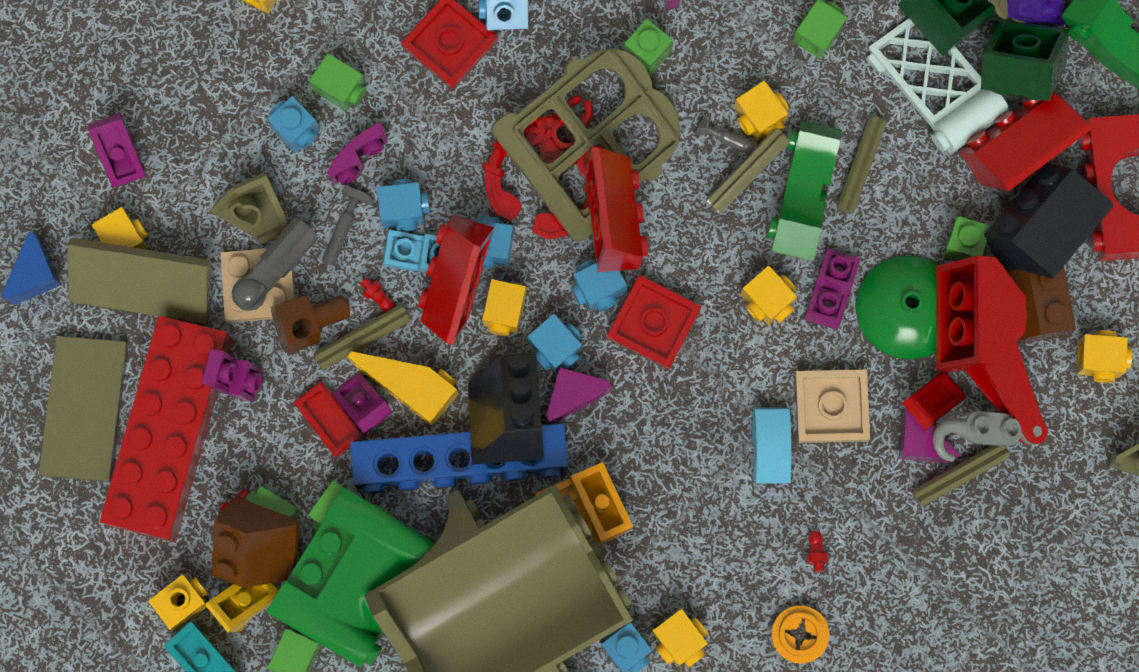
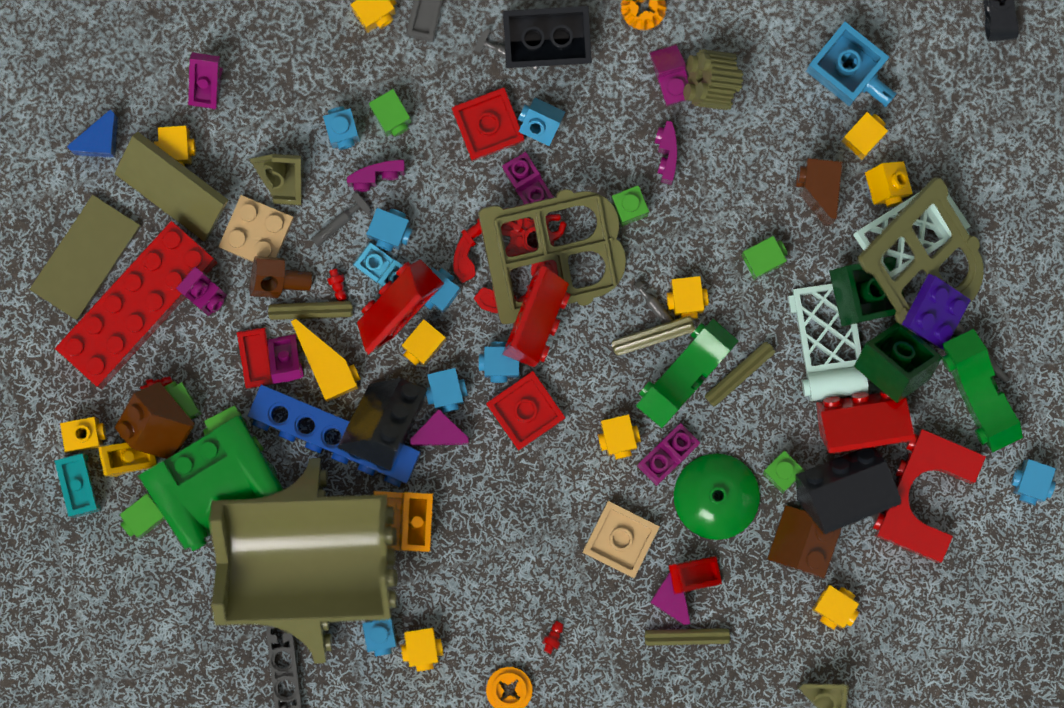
camera: 25 degrees right, 5 degrees up
dark grey piece [232,217,318,311] -> none
medium azure slope [751,407,792,484] -> none
red slope [933,255,1048,462] -> none
none -> magenta slope [501,152,553,204]

